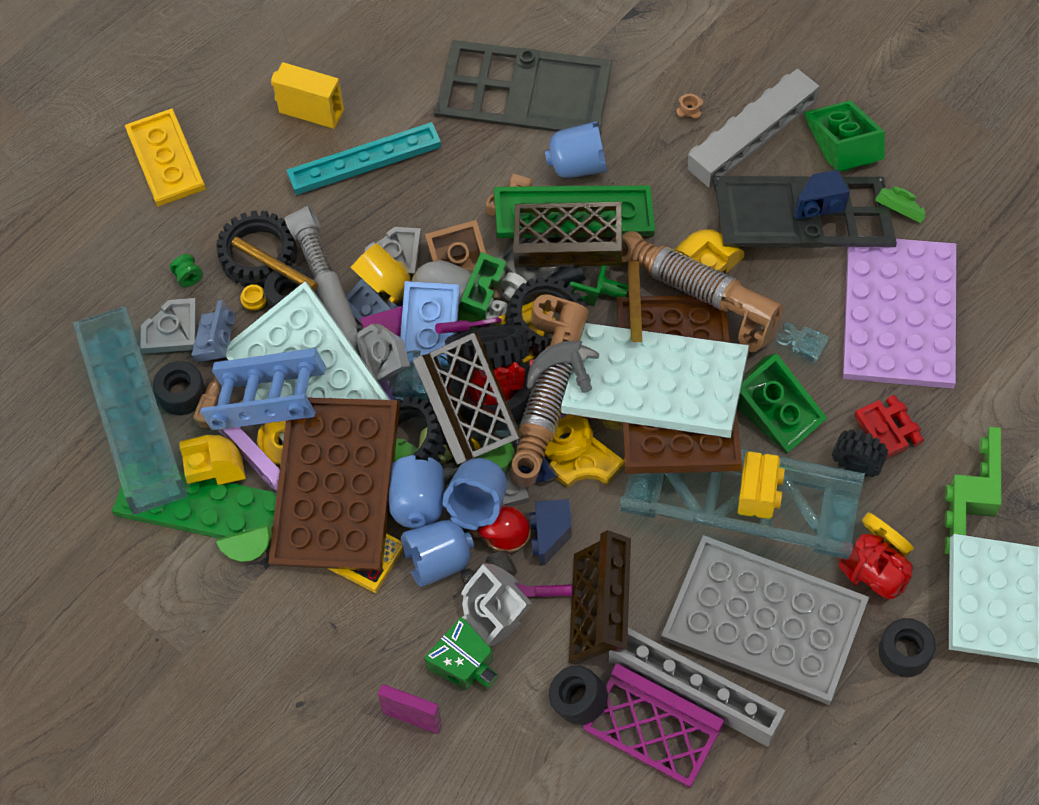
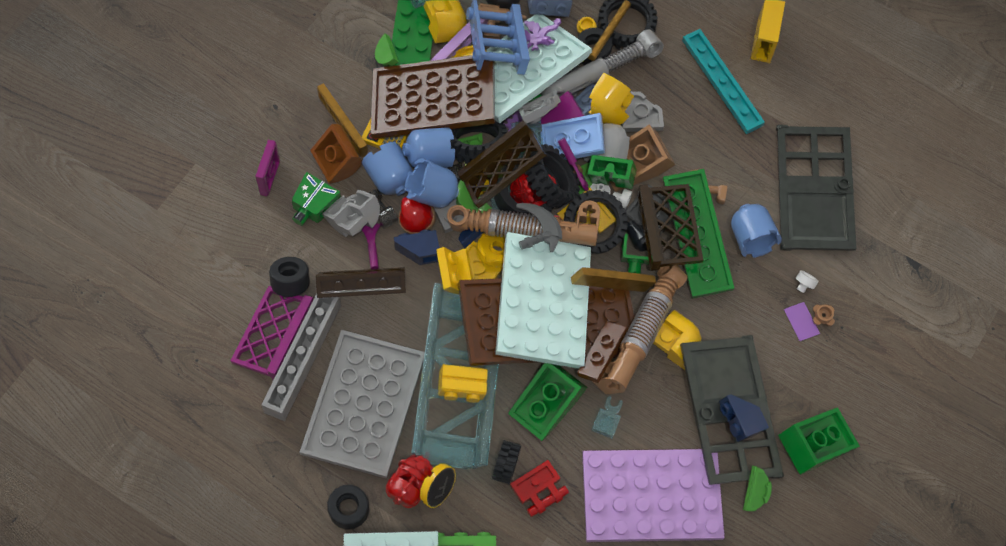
camera: 75 degrees right, 5 degrees up
light grey brick [687,68,820,188] -> none
none -> dark orange brick [310,124,362,183]
none -> pearl gold tile [317,83,368,158]
none -> yellow bracket [436,247,473,295]
none -> medium lavender piece [524,18,561,51]
none -> plate [577,321,627,383]
none -> medium lavender sticker [784,302,820,341]
none -> white tile [796,270,819,293]

